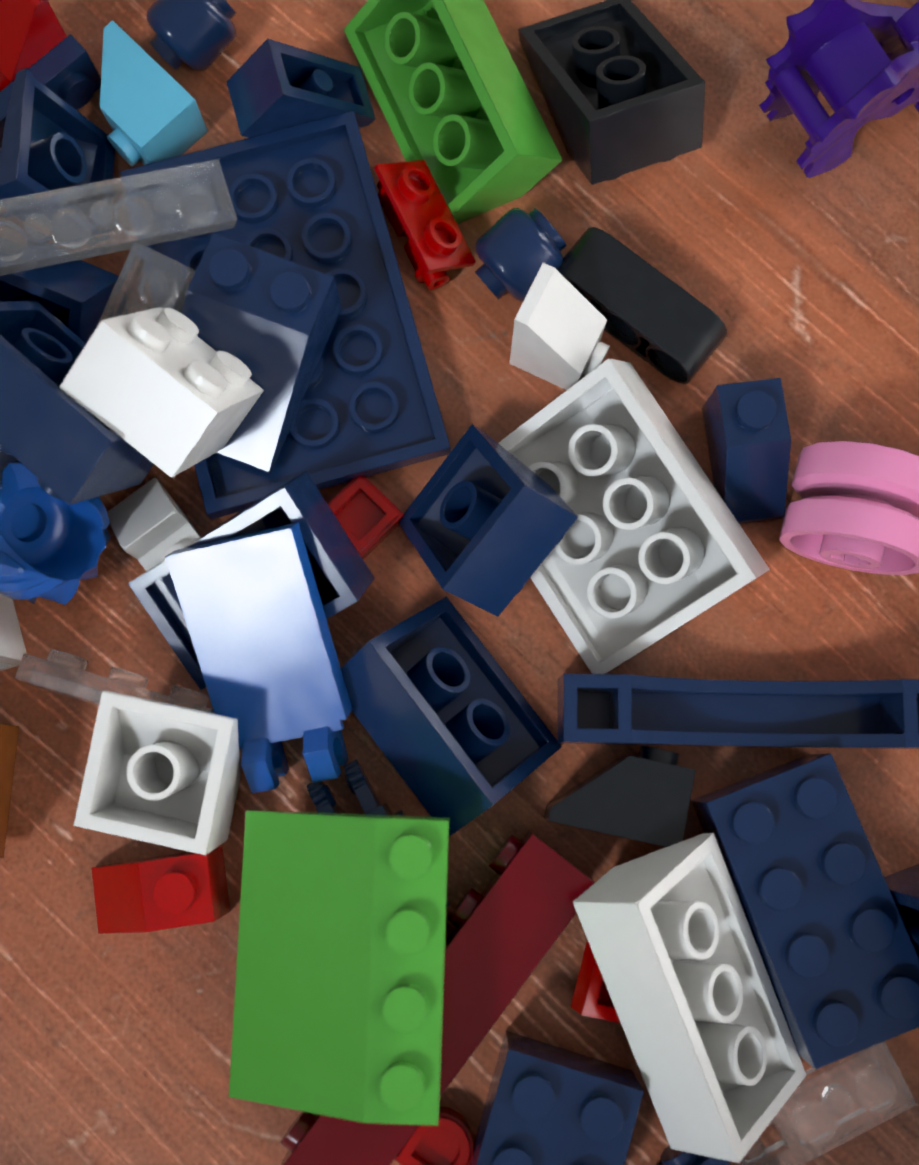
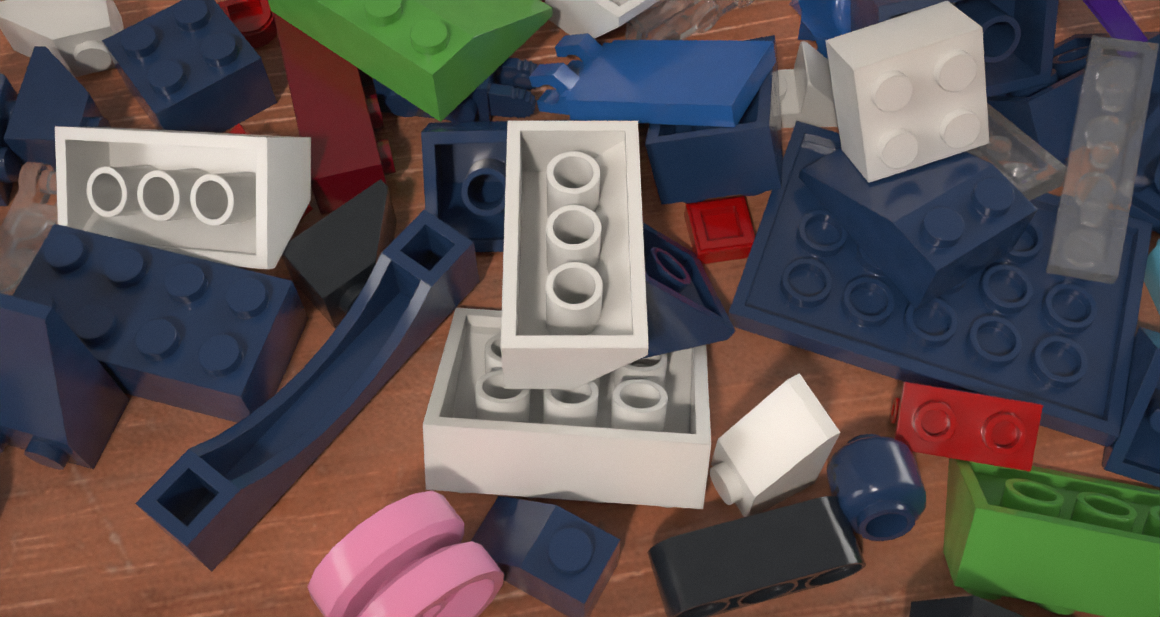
camera: 125 degrees right, 20 degrees down
none -> white slope [501,121,648,389]

